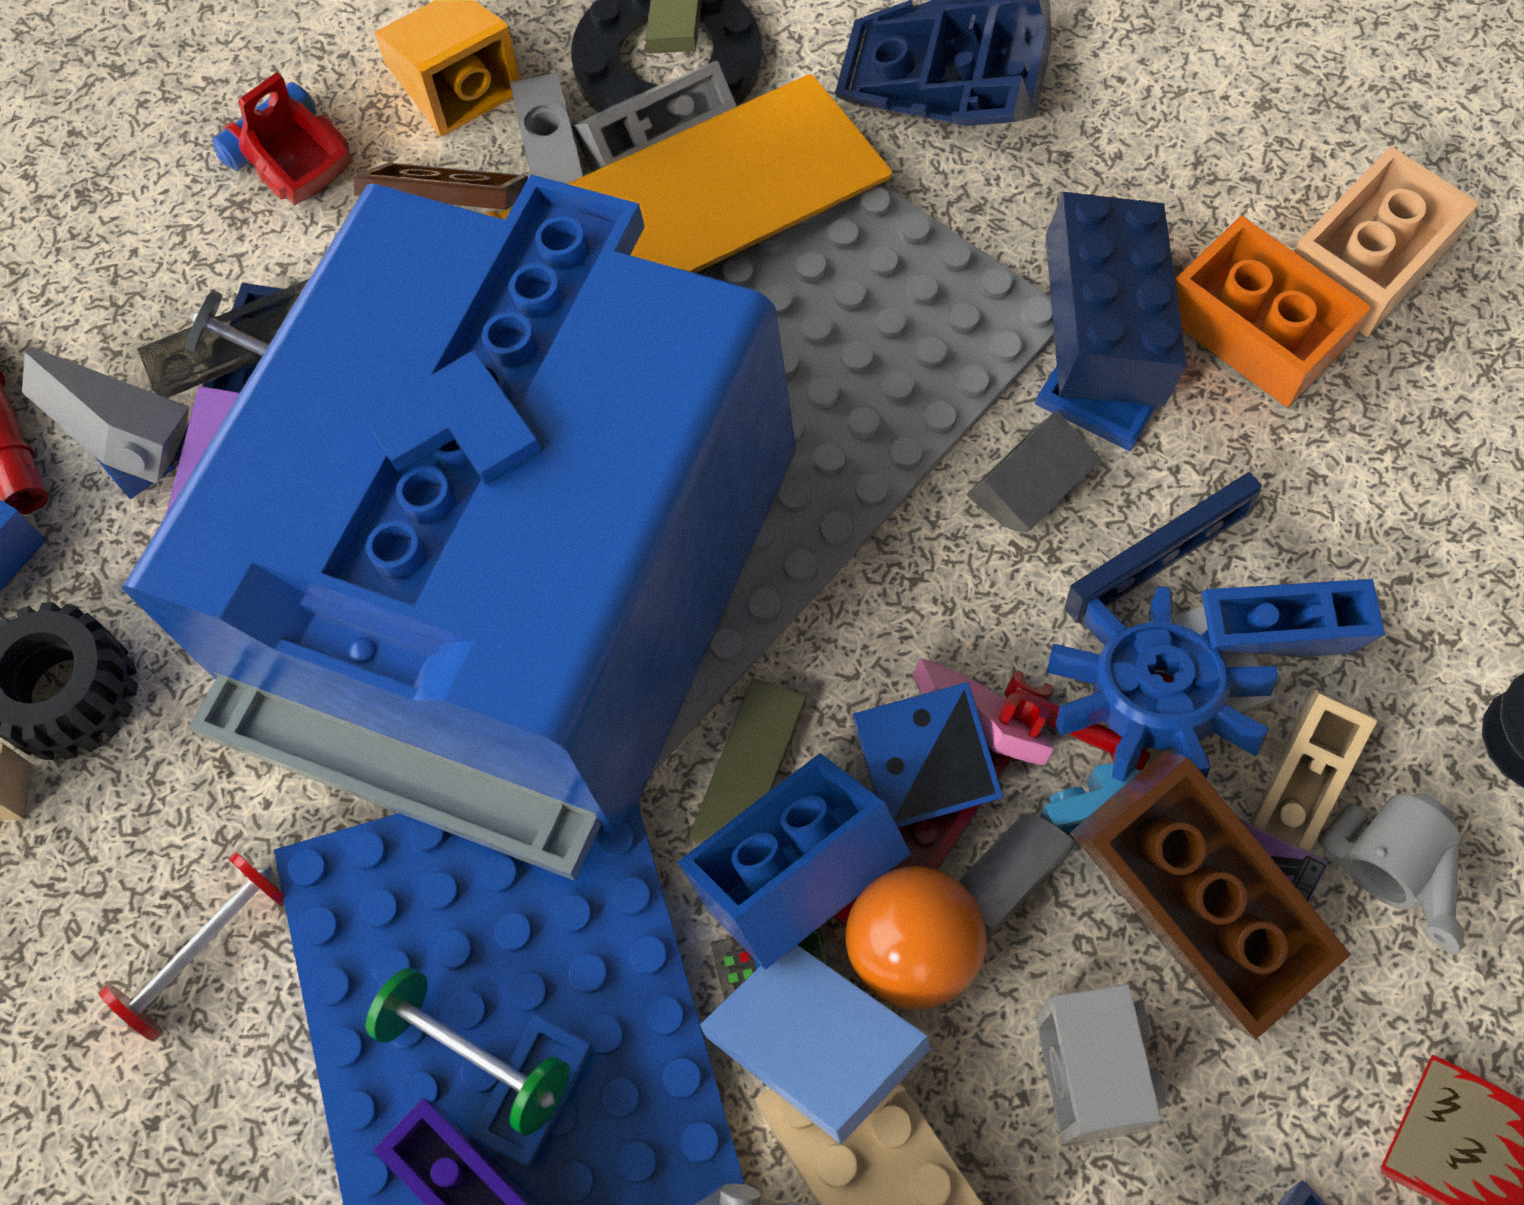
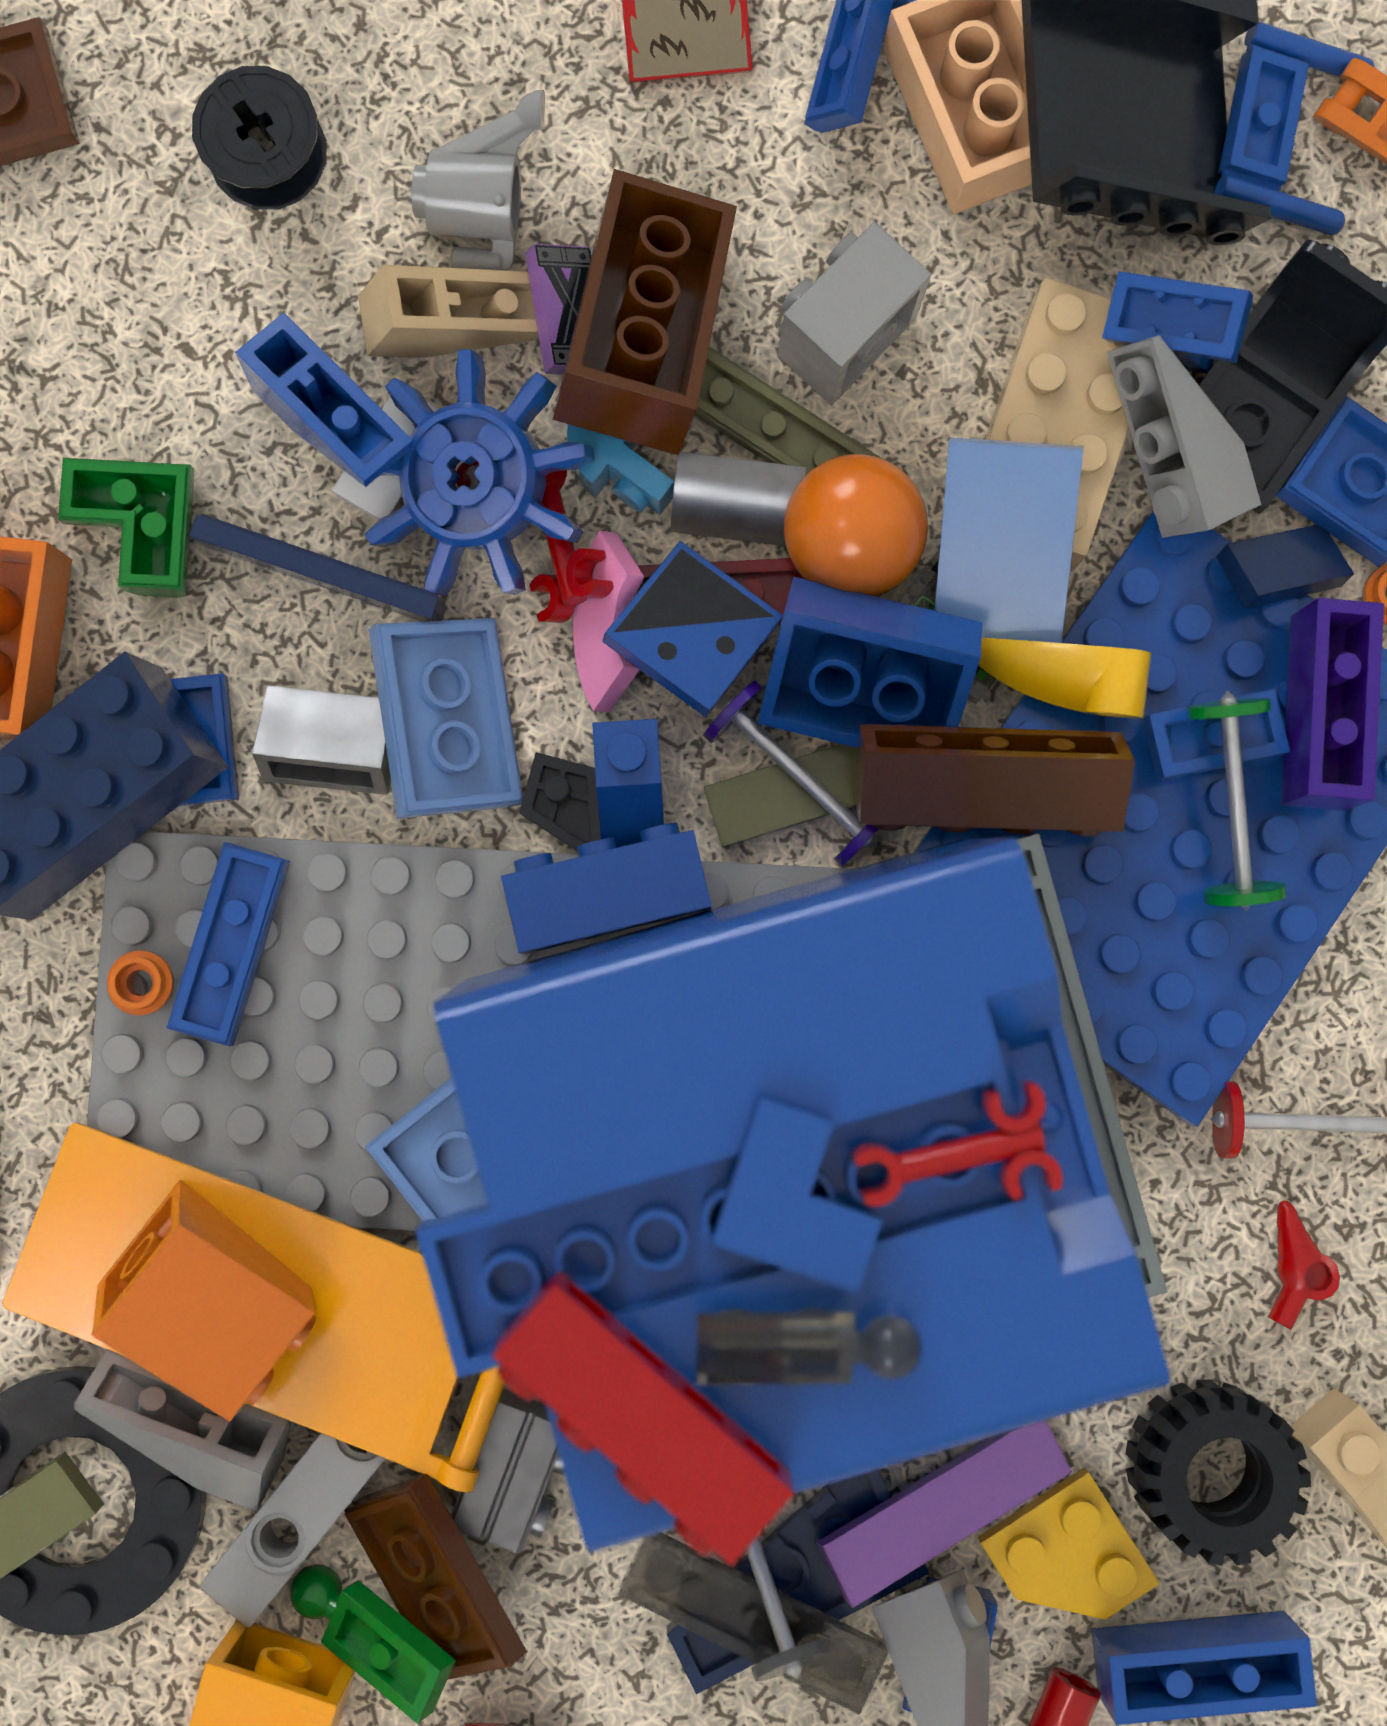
camera: 135 degrees left, 20 degrees up
none -> green brick [58,458,194,598]
none -> orange slope [92,1180,316,1421]
none -> orange plate [107,950,174,1015]
none -> blue tile [166,842,291,1047]
none -> green plate [290,1564,456,1724]
none -> medium blue tile [368,618,523,819]
none -> red brick [492,1270,795,1566]
none -> blue brick [501,823,712,954]
none -> black piece [519,752,601,852]
none -> blue slope [592,719,664,848]
none -> olive tile [695,347,883,476]
none -> clear smoke plate [696,1308,922,1385]
none -> flat silver axle [703,680,878,867]
none -> red bar [851,1080,1063,1207]
none -> reddish brown brick [854,724,1135,836]
none -> yellow plate [977,1467,1160,1620]
none -> yellow piece [978,638,1151,719]
none -> red animal [1268,1200,1340,1330]

